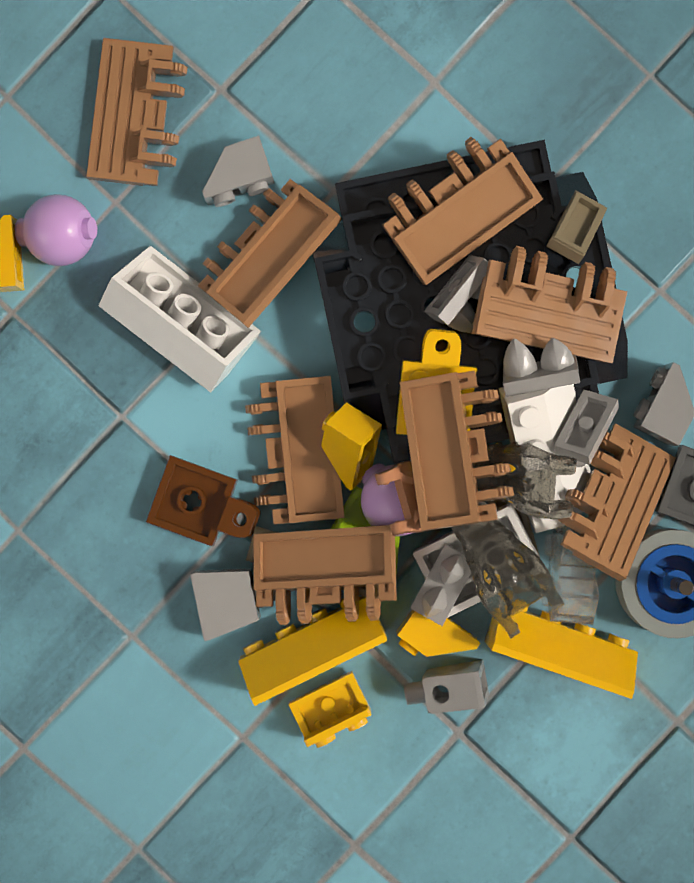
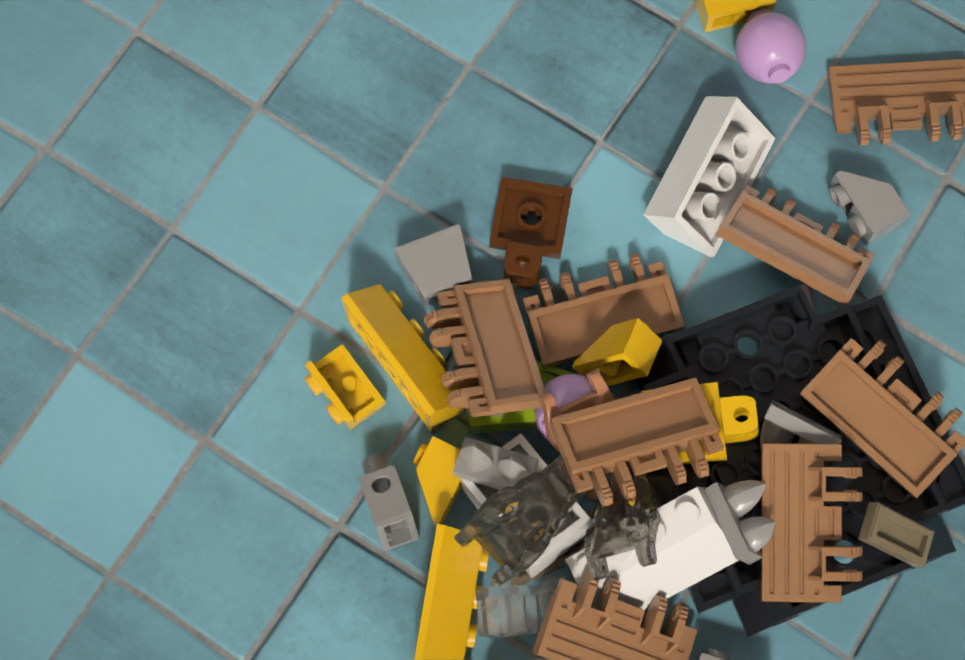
camera: 85 degrees right, 15 degrees down
light grey tile [554,390,619,467] -> none

